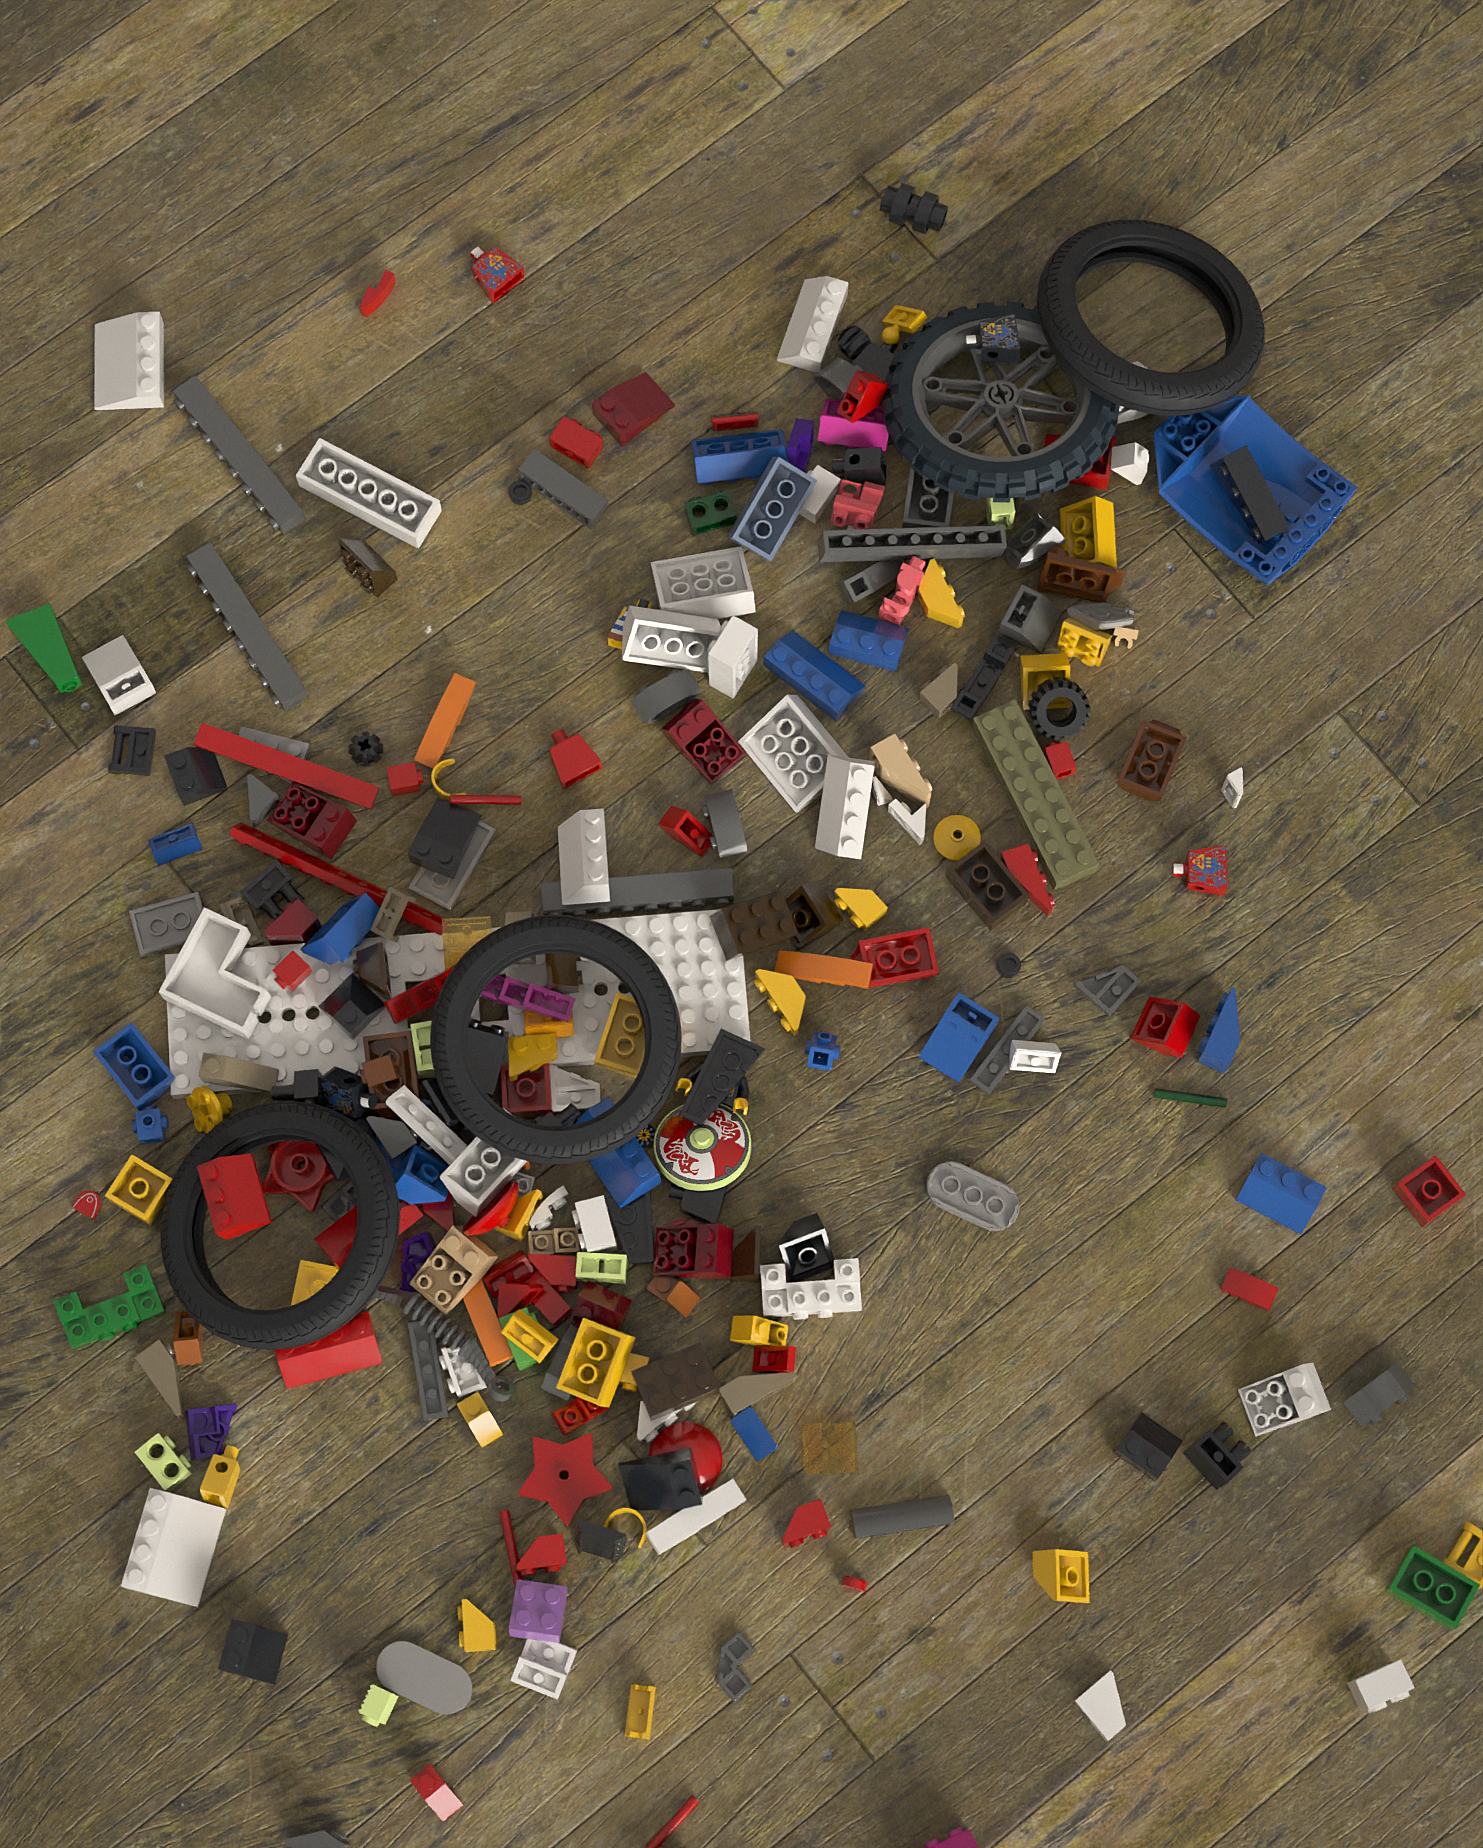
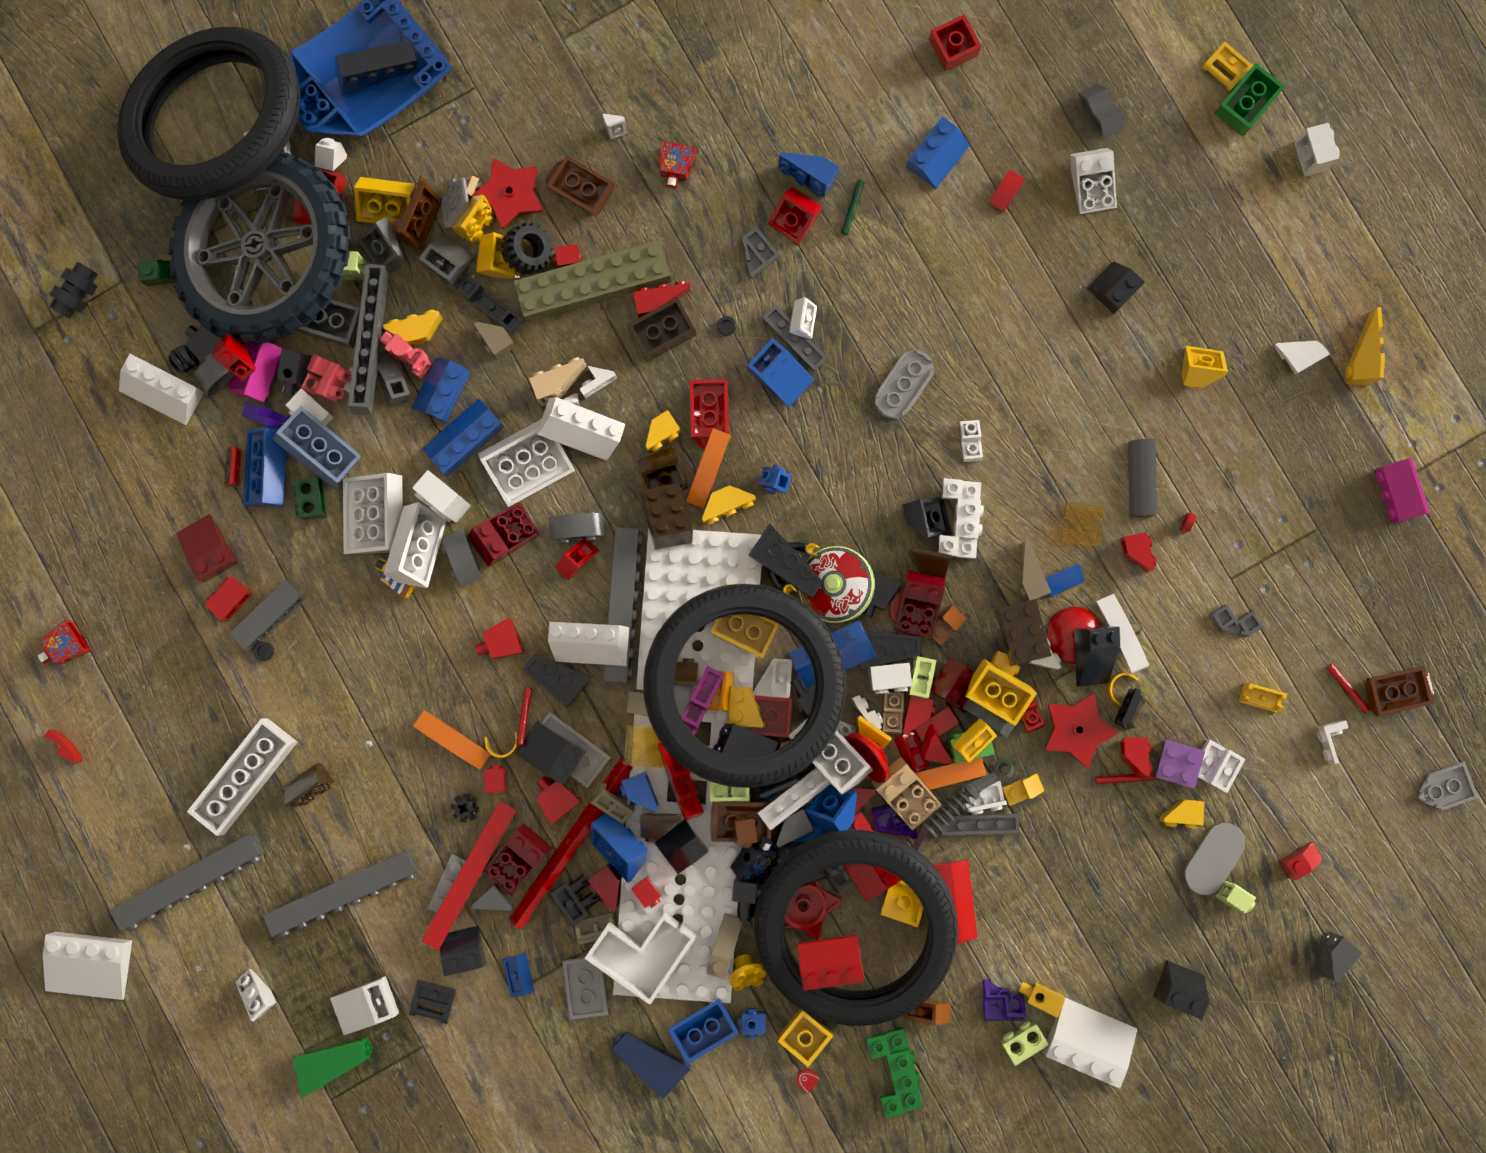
camera: 80 degrees left, 10 degrees up
dark tan slope [135,1340,185,1419] -> none
yellow slope [730,1315,788,1347] -> none
red slope [752,1345,796,1374] -> none
yellow plate [882,305,928,344] -> none
yellow dish [933,815,981,861] -> none
black torso [966,314,1020,363] -> none
black brick [1183,1422,1251,1490] -> none
none -> dark green slope [137,259,175,287]
none -> white slope [235,968,276,1021]
none -> red plate [472,158,543,230]
none -> black wing [522,655,592,707]
none -> red torso [536,776,582,825]
none -> dark blue slope [612,1031,691,1099]
none -> blue slope [620,771,660,811]
none -> white slope [960,420,983,462]
none -> white bracket [1317,720,1348,764]
none -> yellow wedge [1344,307,1385,386]

